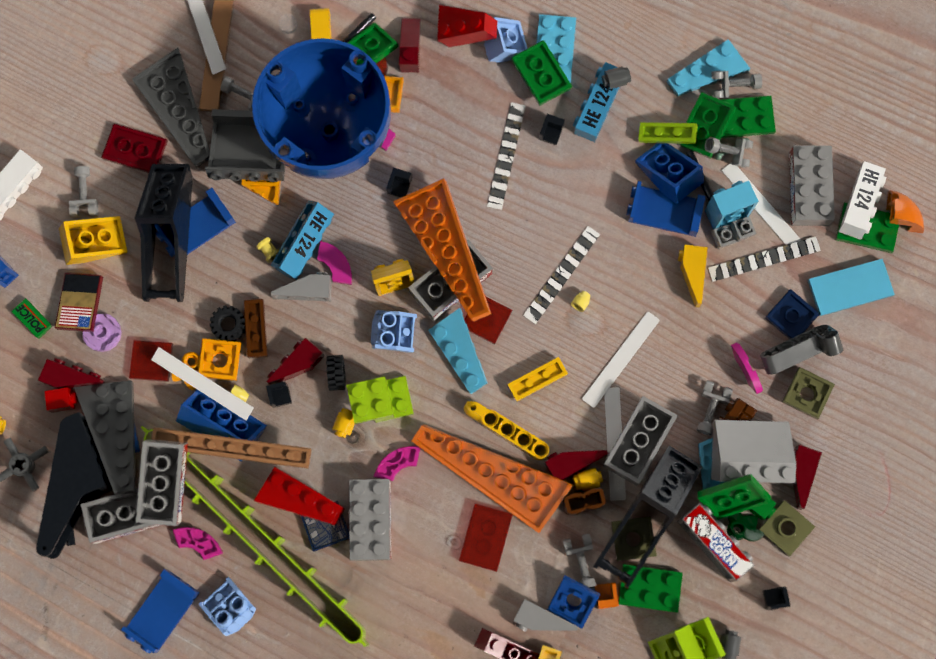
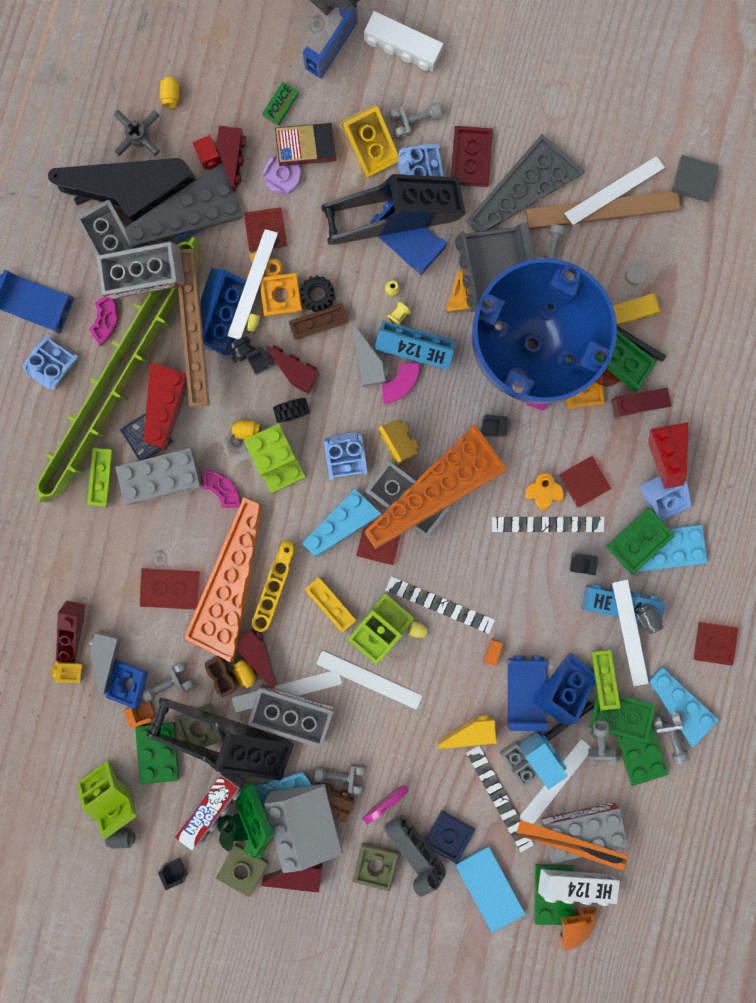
camera: 70 degrees right, 10 degrees up
none -> lime plate [87,448,114,507]
none -> black wheel [226,336,256,363]
none -> lime bracket [347,593,414,665]
none -> light yellow hose [385,280,400,297]
none -> light blue slope [398,144,444,177]
none -> orange piece [484,639,503,666]
none -> orange sticker [516,820,628,870]
none -> light orange plate [525,473,564,511]
none -> clear red tile [558,456,611,508]
none -> white sticker [612,580,649,687]
none -> clear red tile [693,622,738,666]

